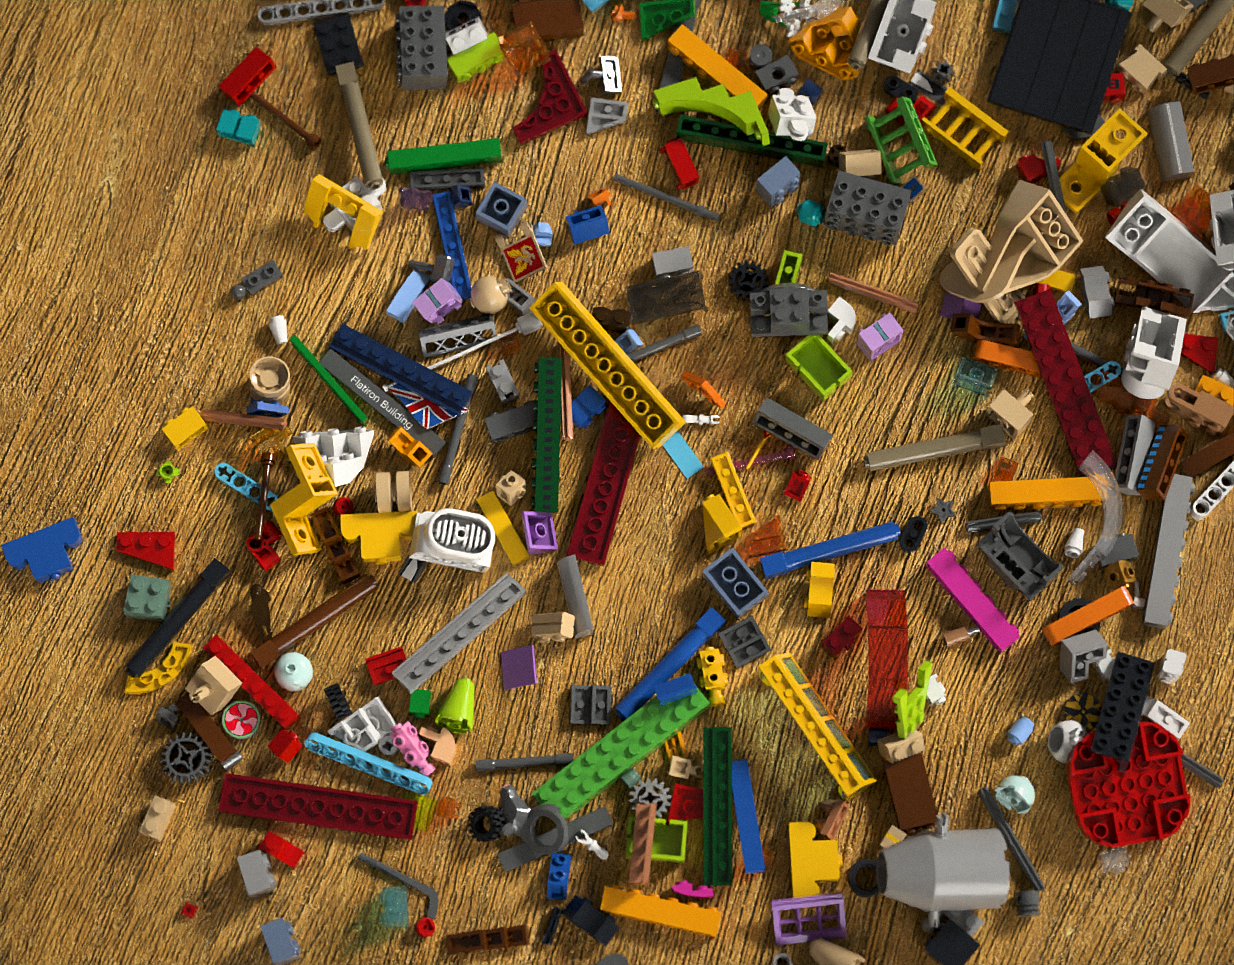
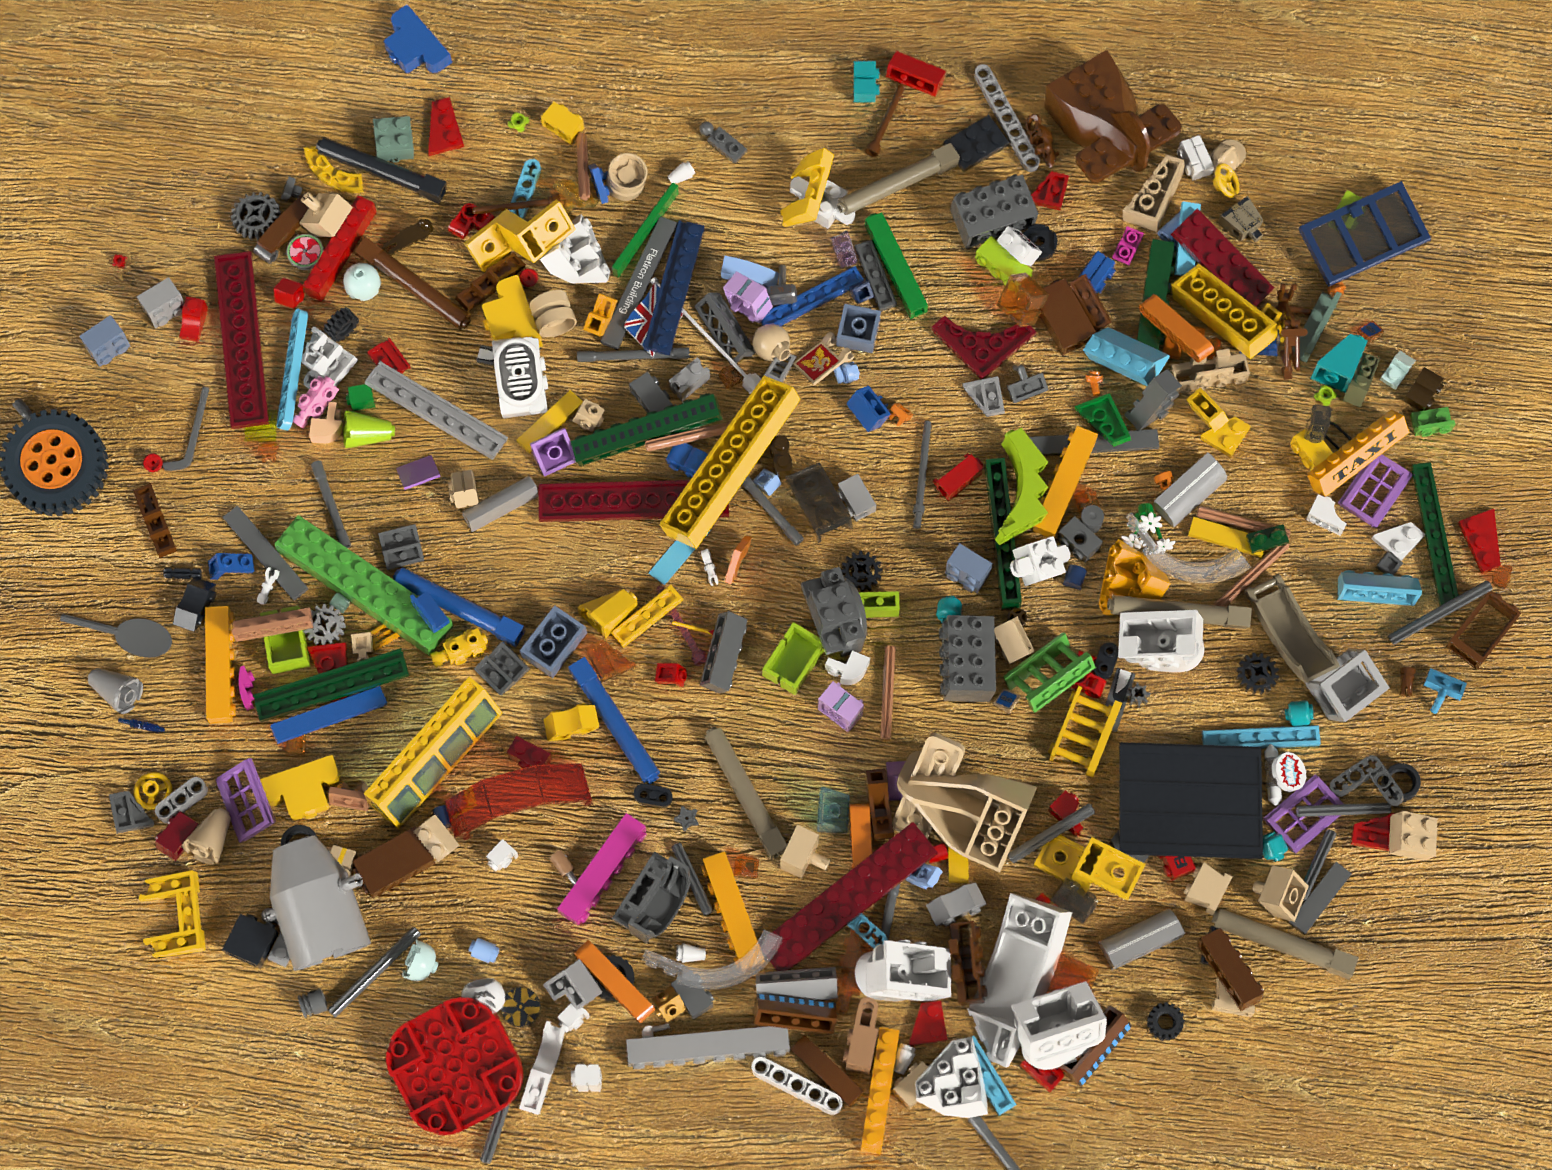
camera: 70 degrees right, 5 degrees down
tan piece [139,795,176,842] -> none
clear light blue brick [379,886,410,929] -> none
black tyre [468,805,505,842] -> none
dark grey animal [498,784,569,855] -> none
lime wing [893,660,933,740] -> none
black bracket [1090,652,1155,772] -> none
clear brick [1098,847,1131,875] -> none

